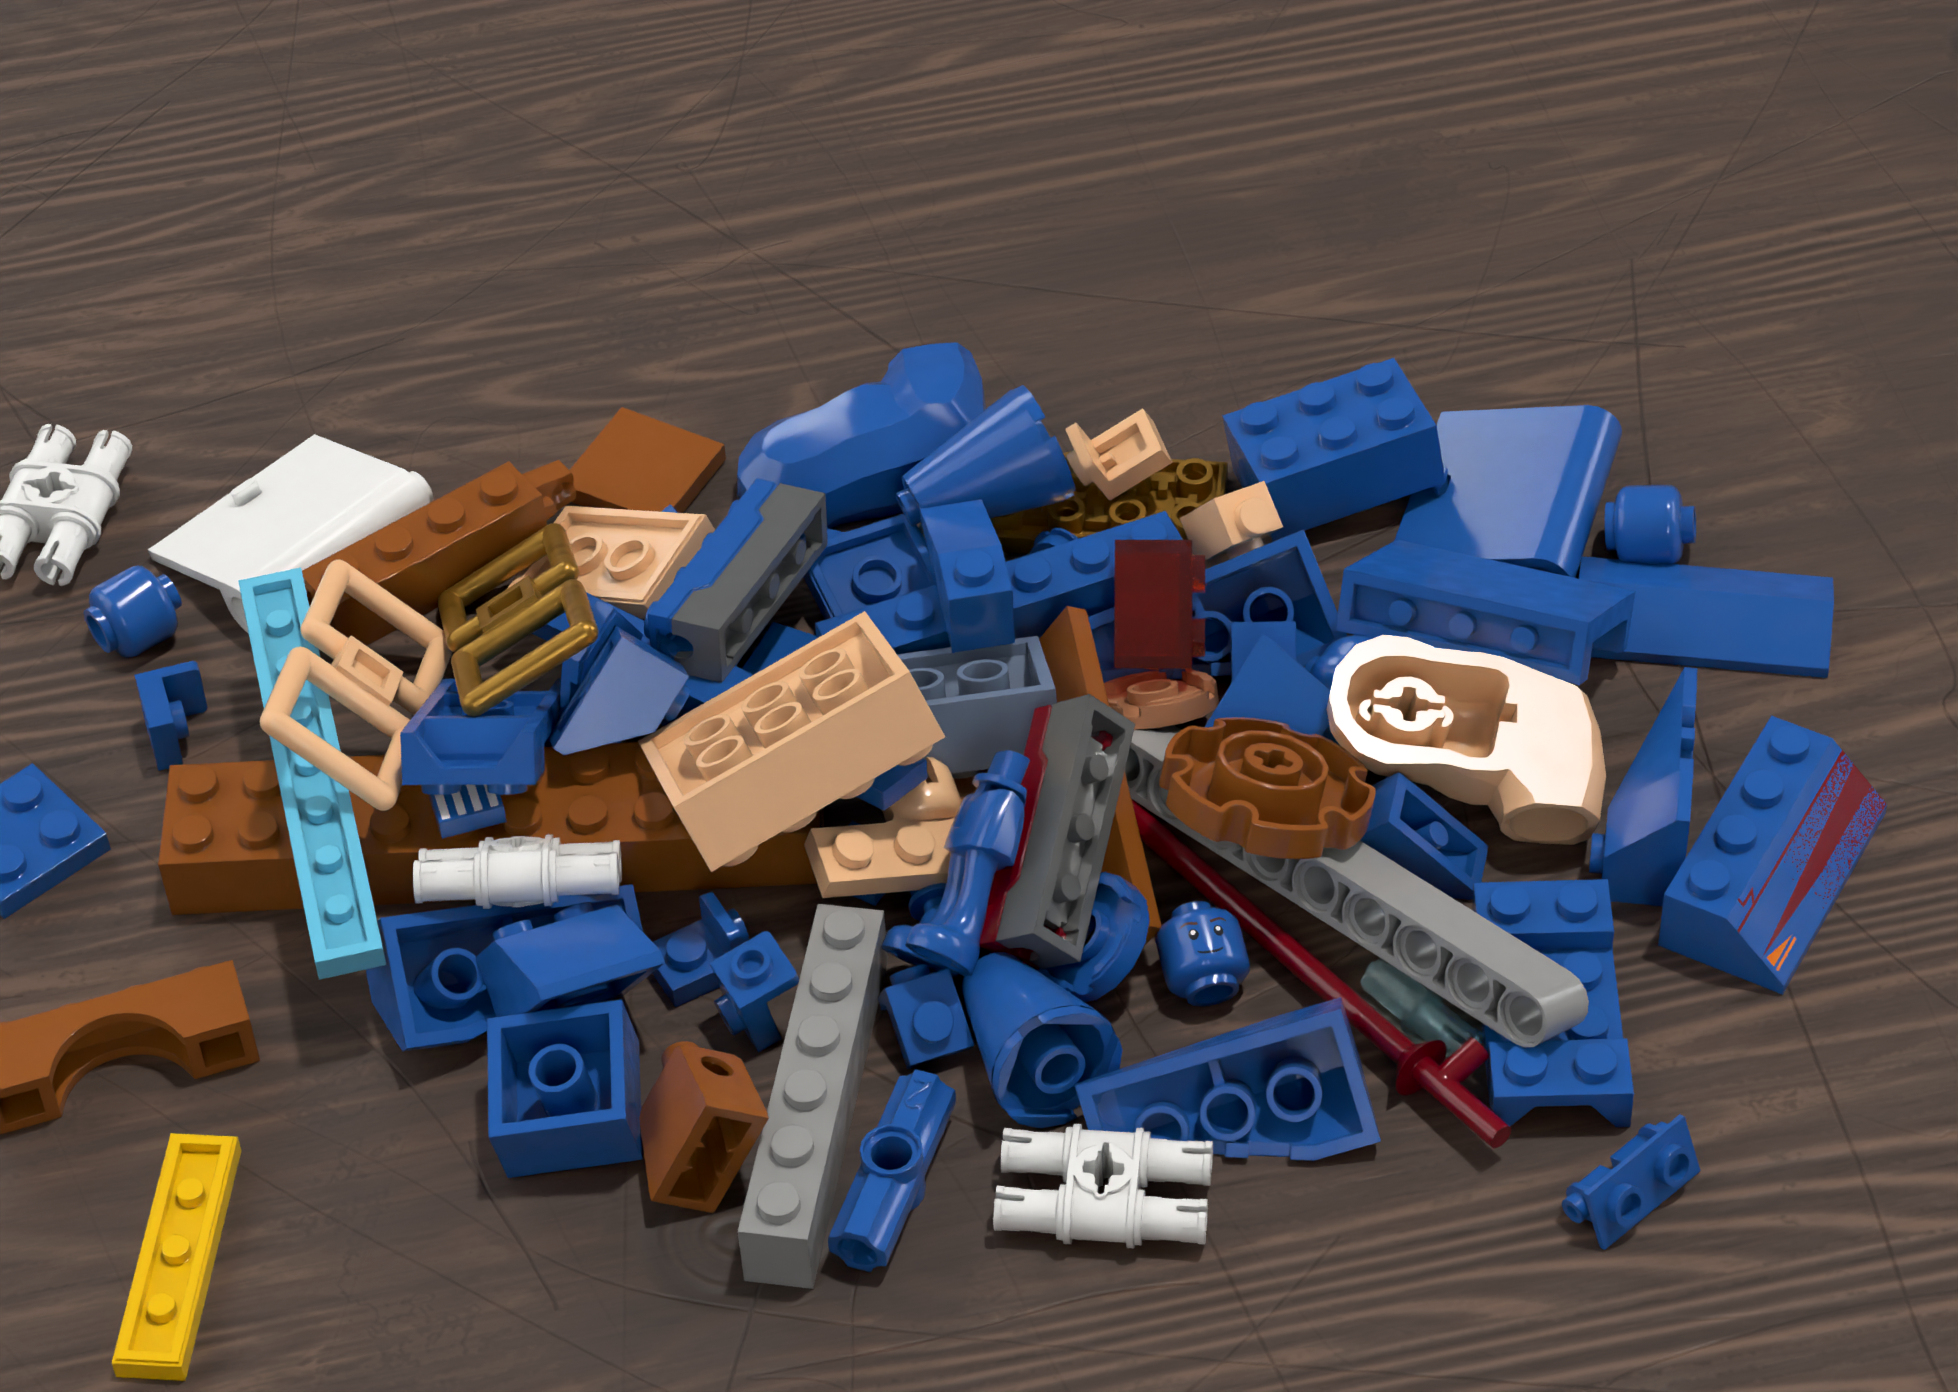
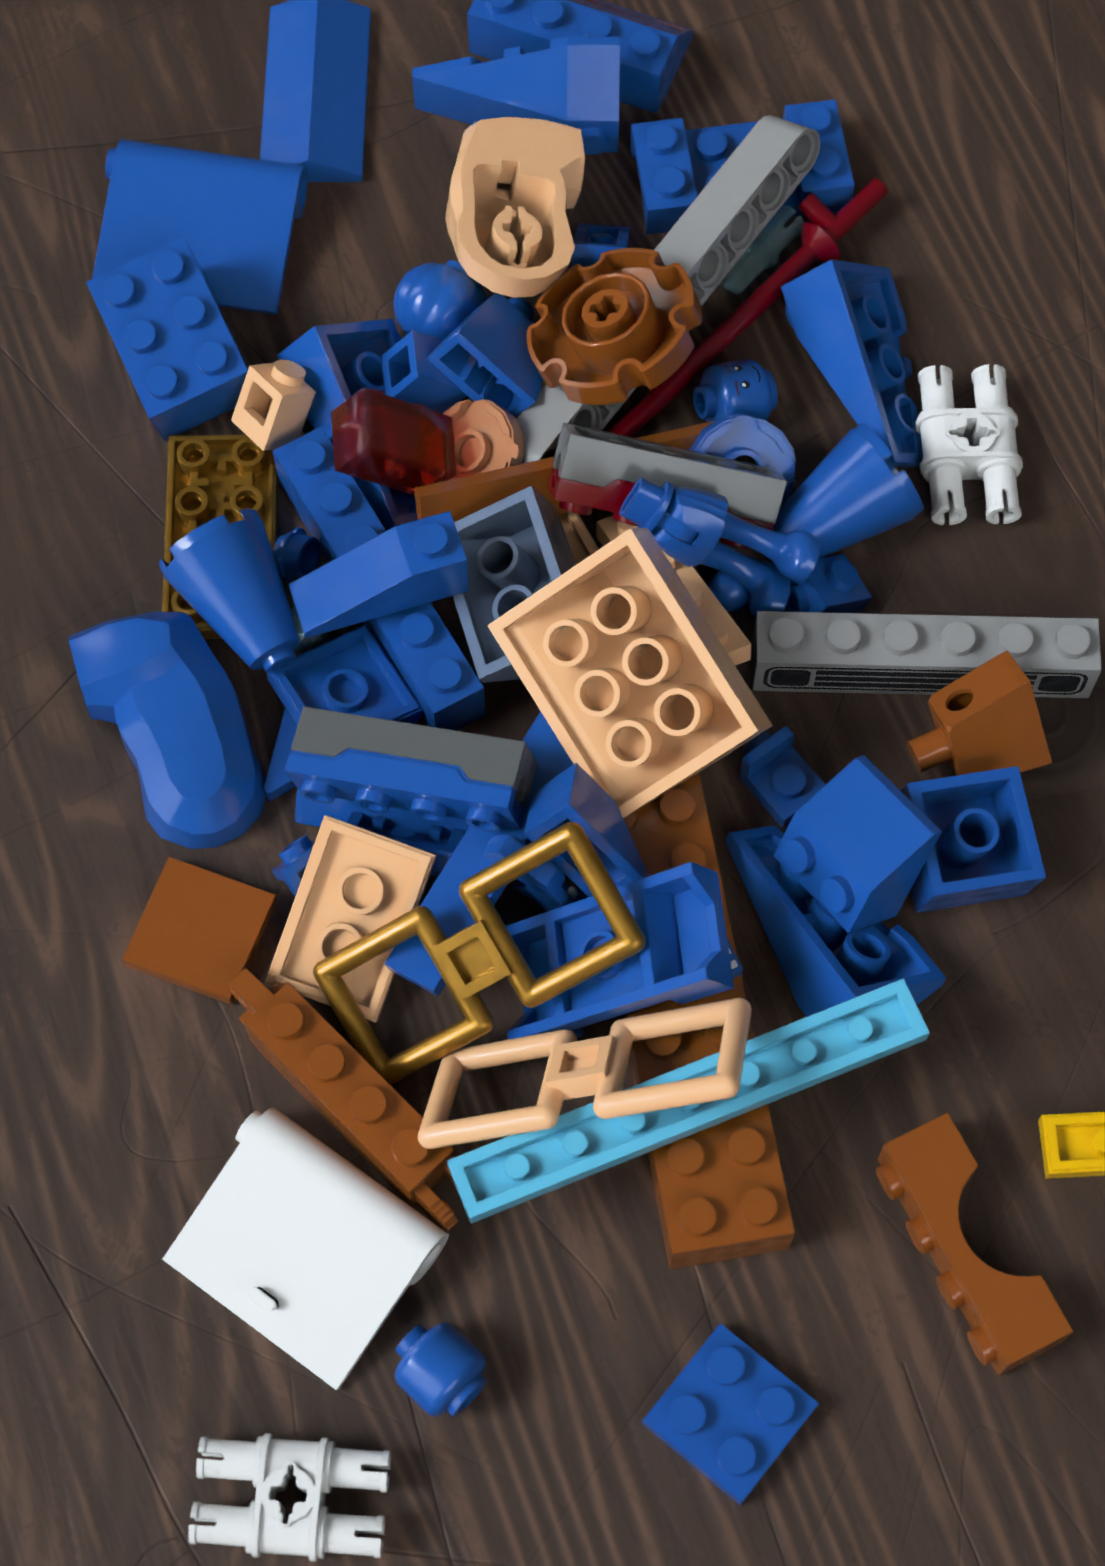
camera: 100 degrees left, 20 degrees up
blue bracket [134,661,207,771] -> none
white pin [413,835,622,909] -> none
blue bracket [709,931,799,1053] -> none
blue piece [828,1069,956,1272] -> none
light nougat bracket [1065,408,1172,501] -> none
blue panel [1336,540,1636,685] -> none
blue hinge [1562,1114,1701,1250] -> none
blue head [1605,485,1696,564] -> none

